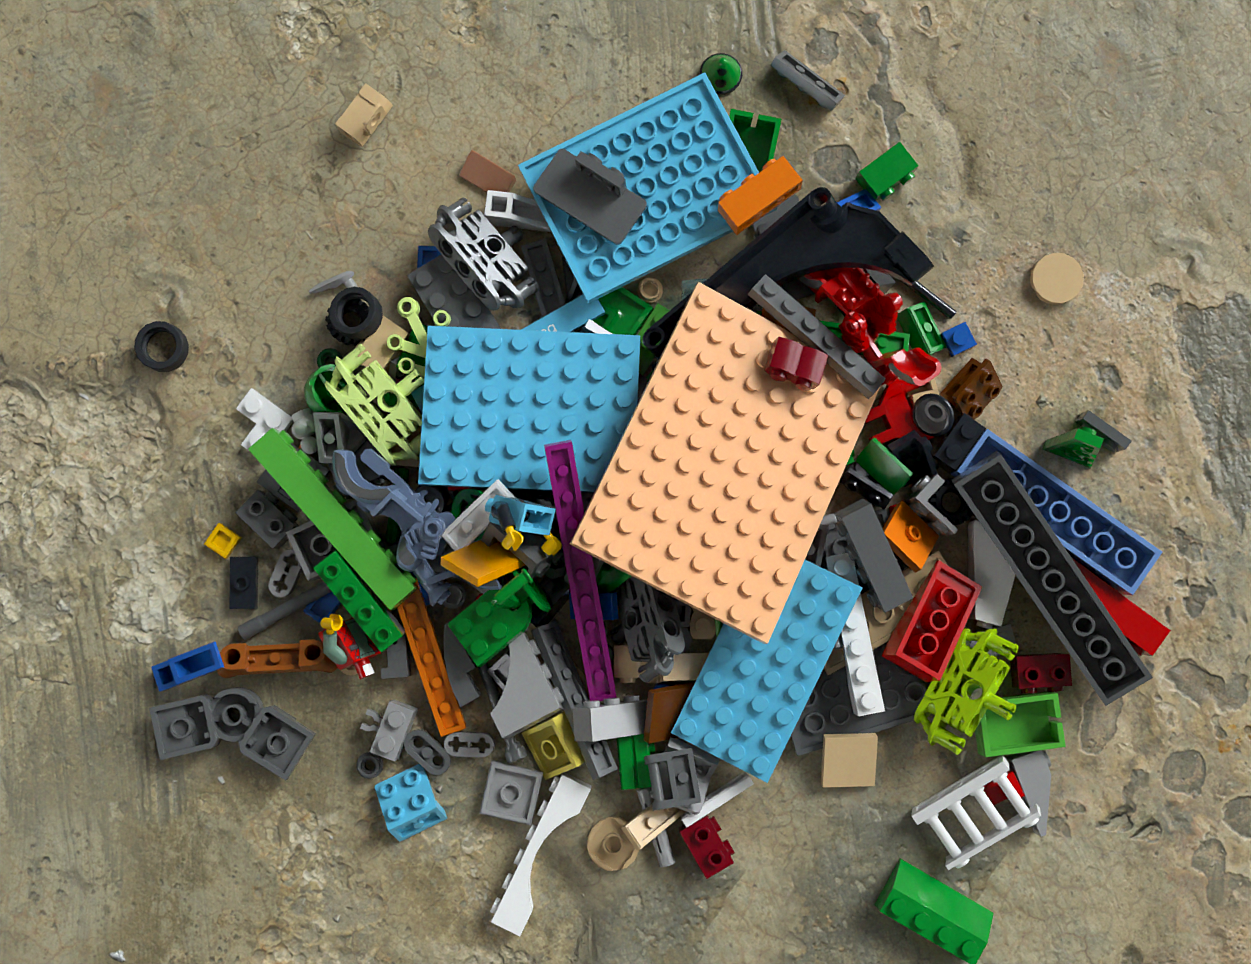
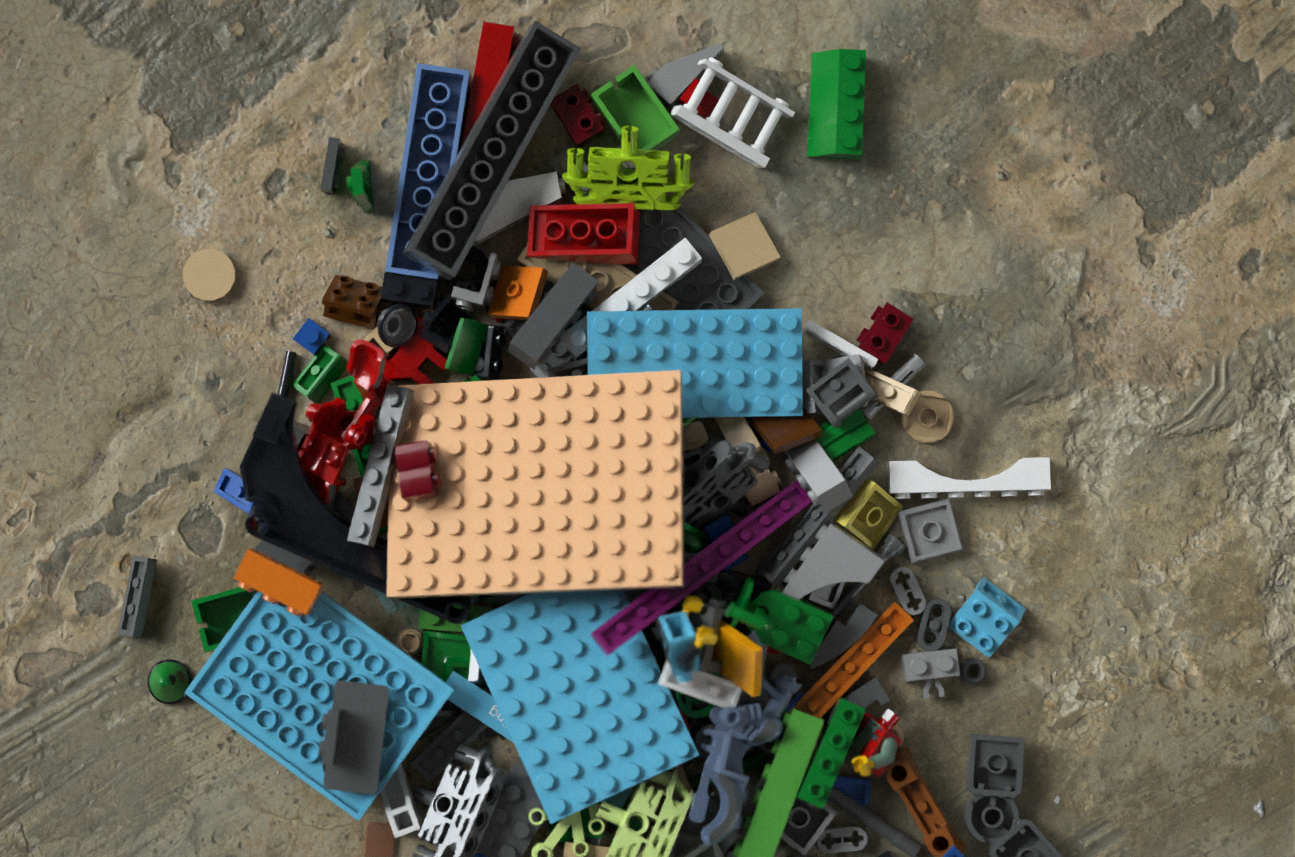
camera: 115 degrees left, 0 degrees up
green brick [855,142,919,201] -> none

